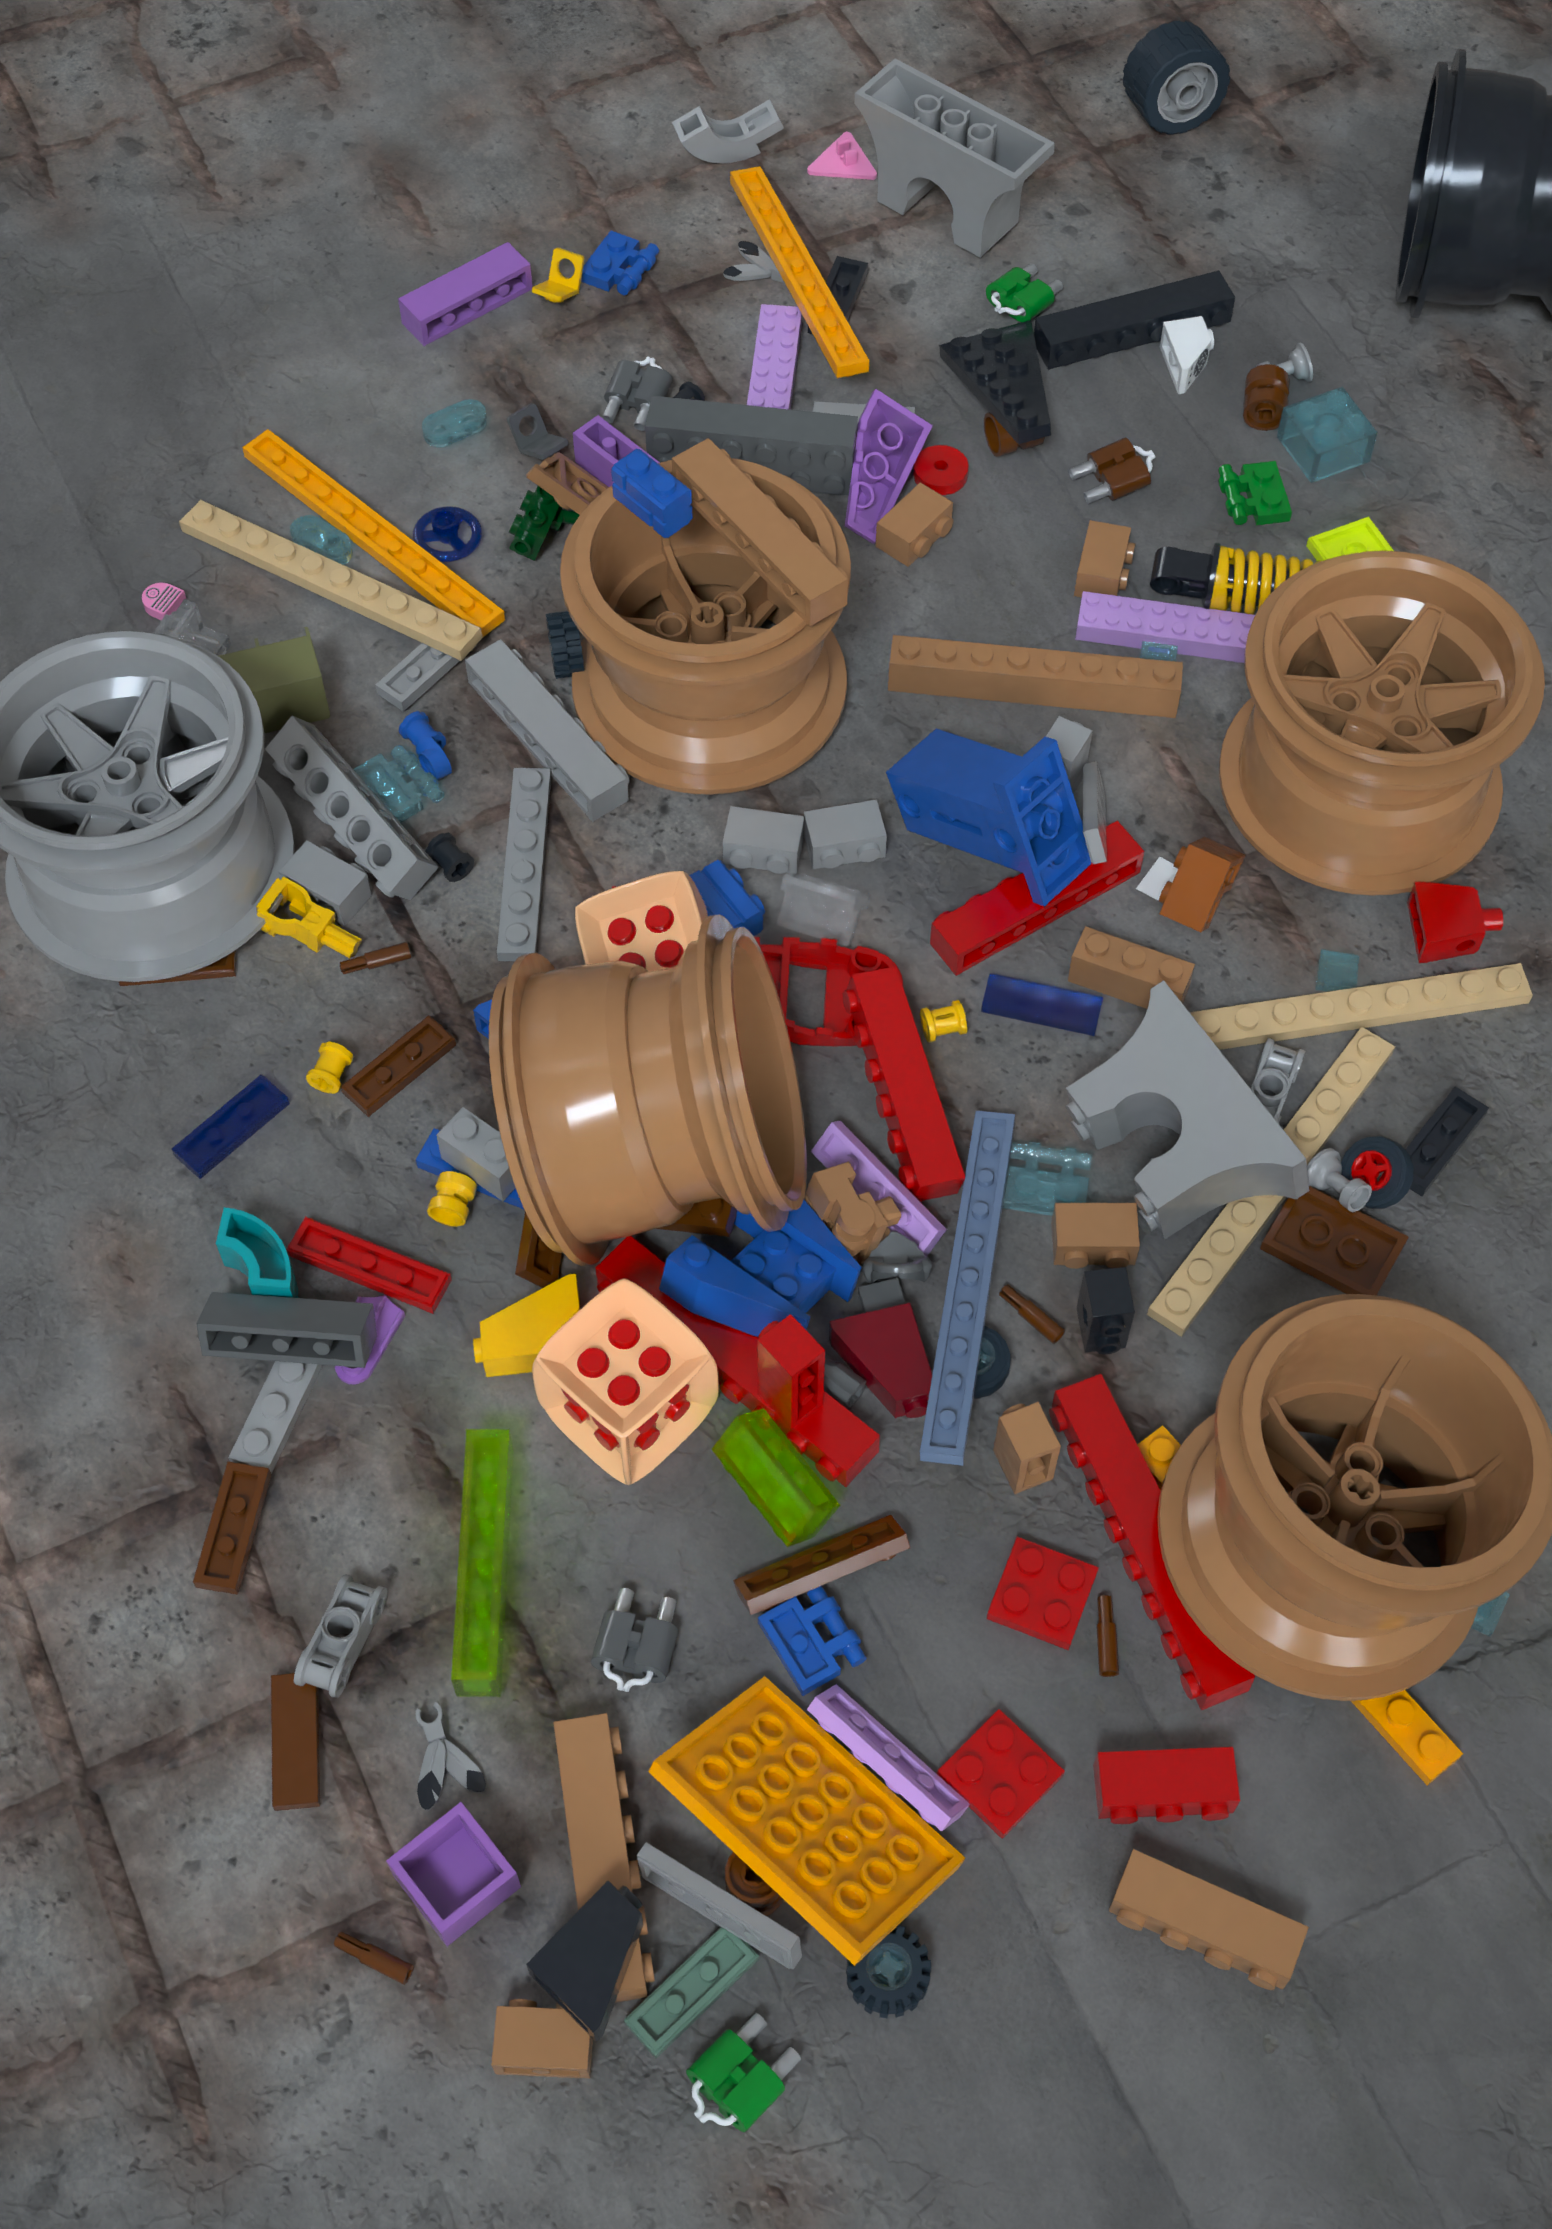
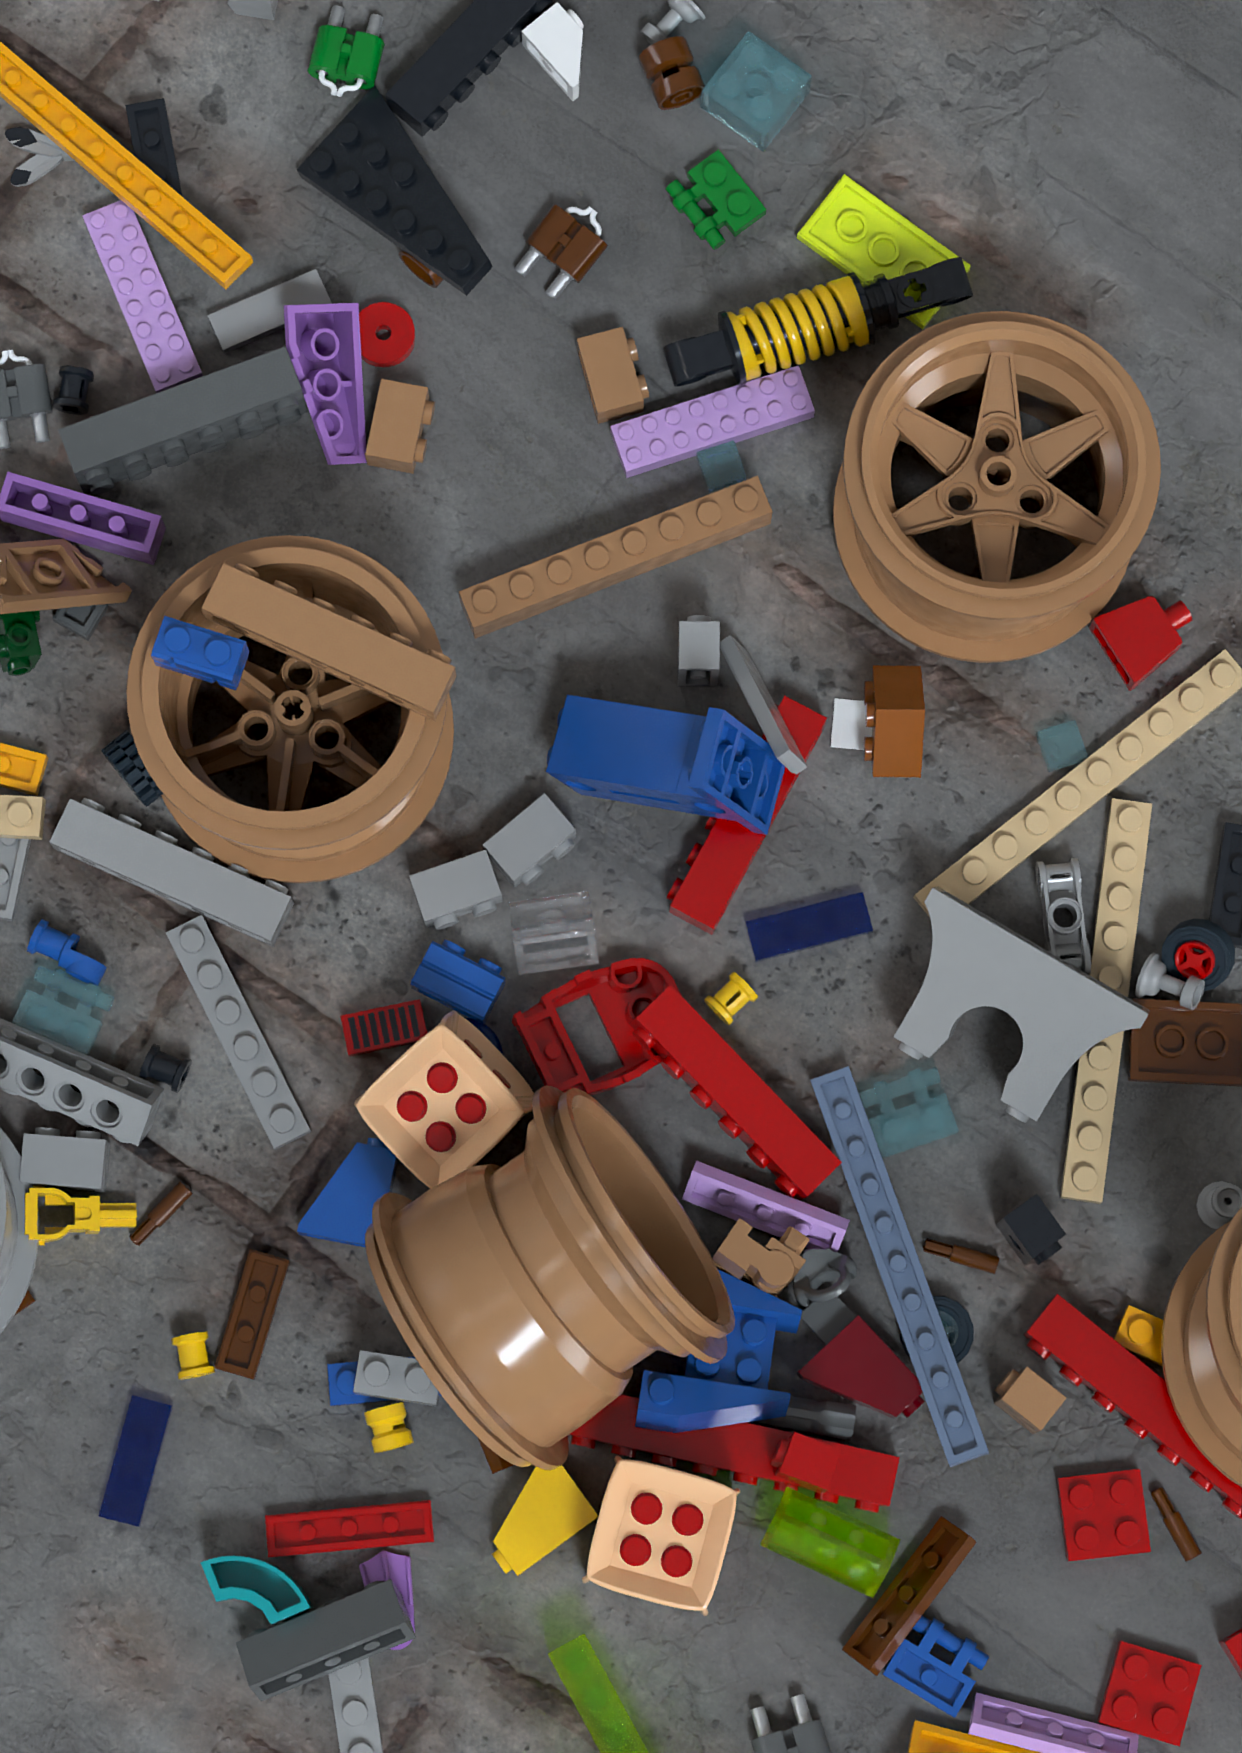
camera: 30 degrees left, 20 degrees up
medium nougat brick [1051,1203,1140,1269] -> none
medium nougat brick [1068,926,1195,1009] -> none

